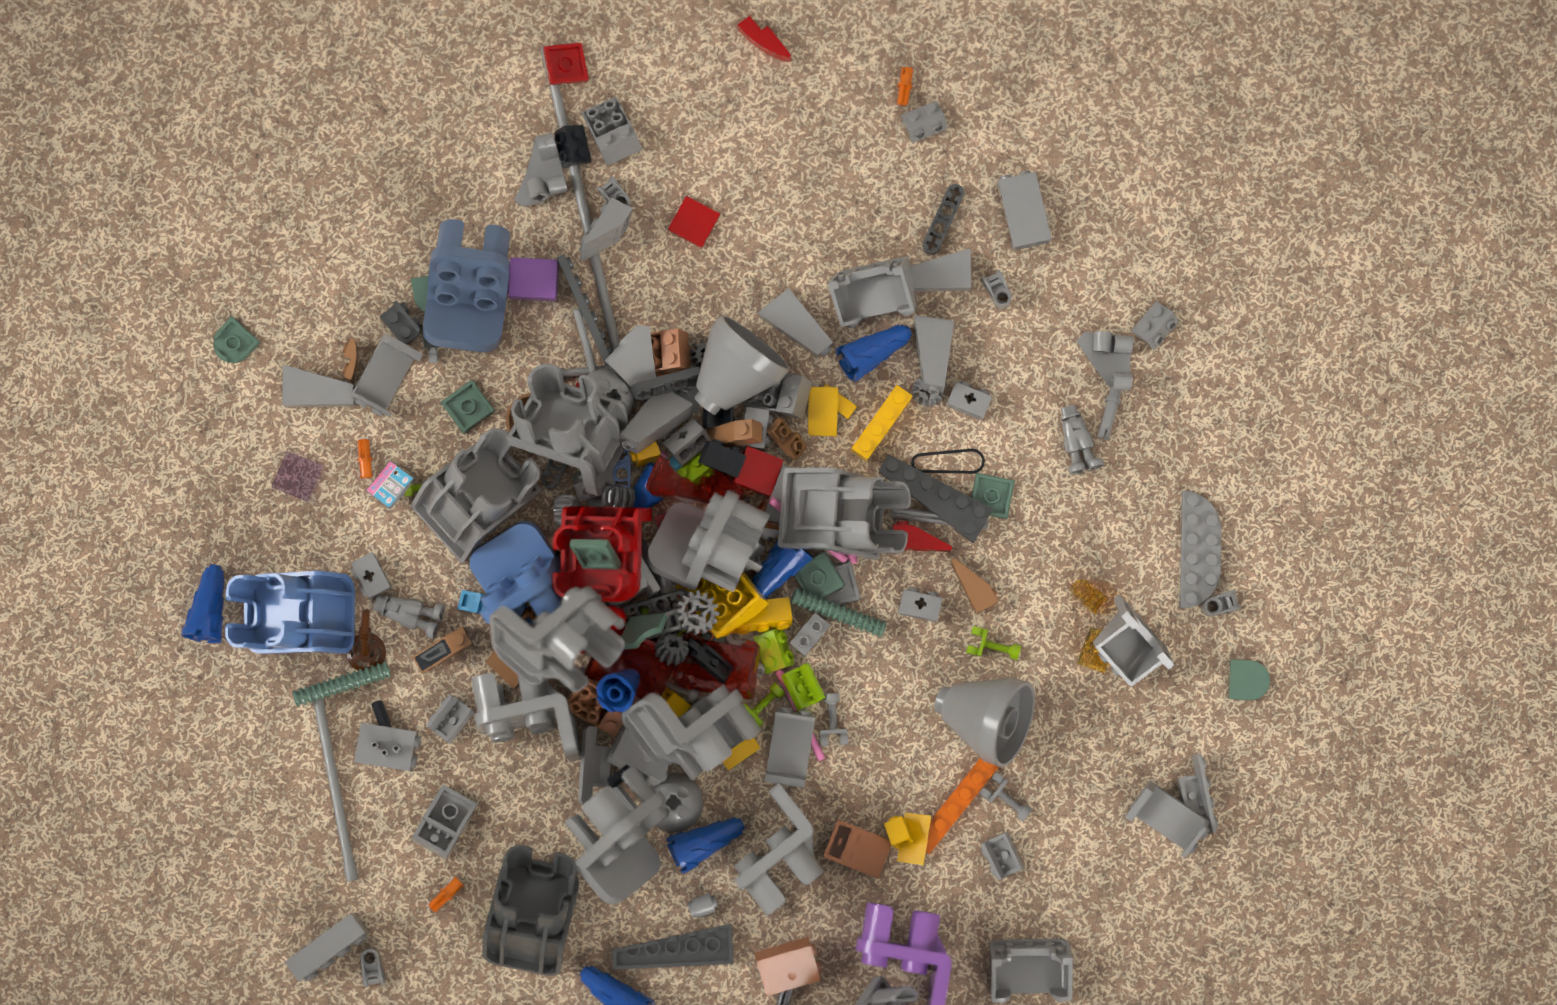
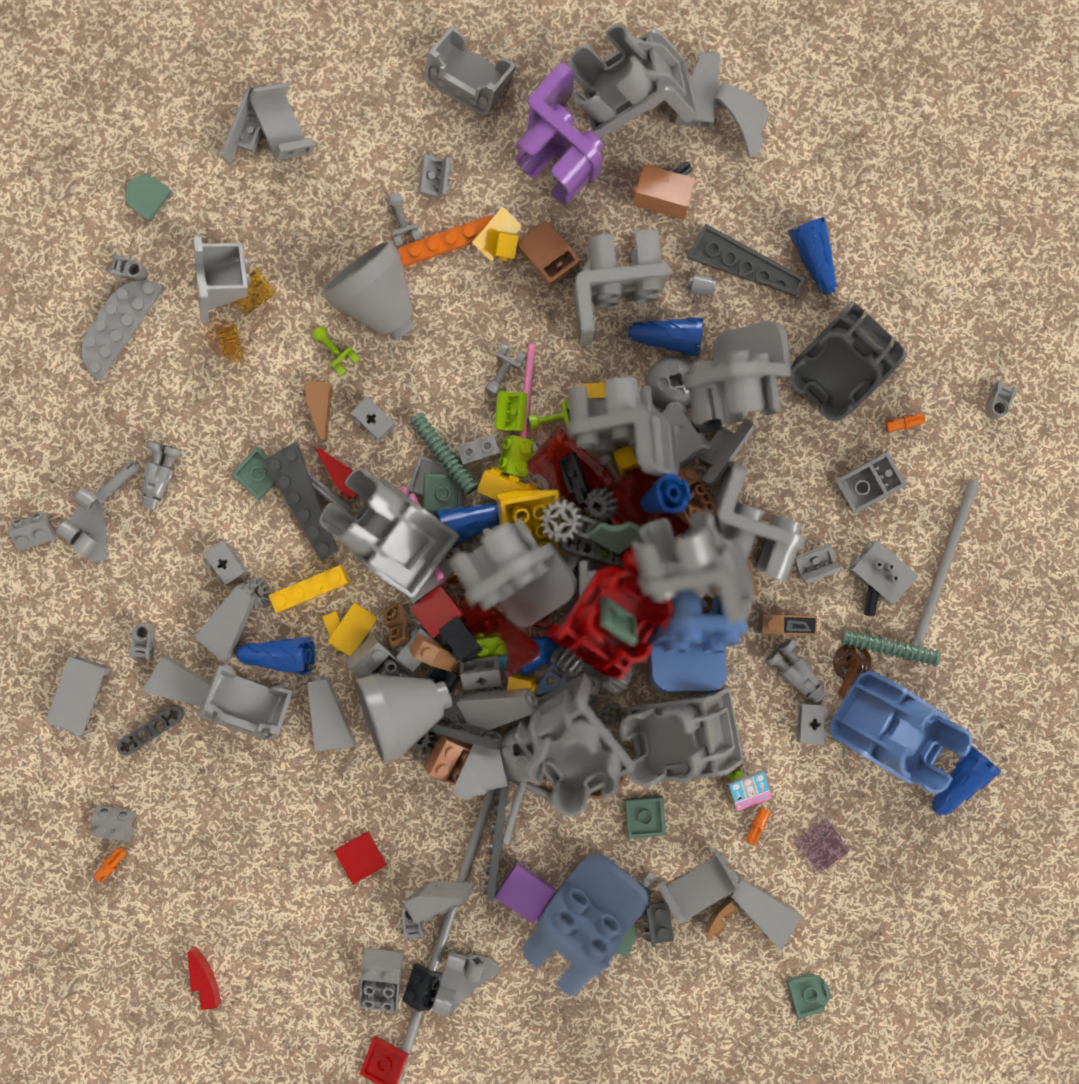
camera: 140 degrees left, 5 degrees up
light grey brick [285,913,370,982] -> none
dark azure bracket [457,590,484,614] -> none
light grey panel [765,706,816,788] -> none
black piece [911,449,985,474] -> none

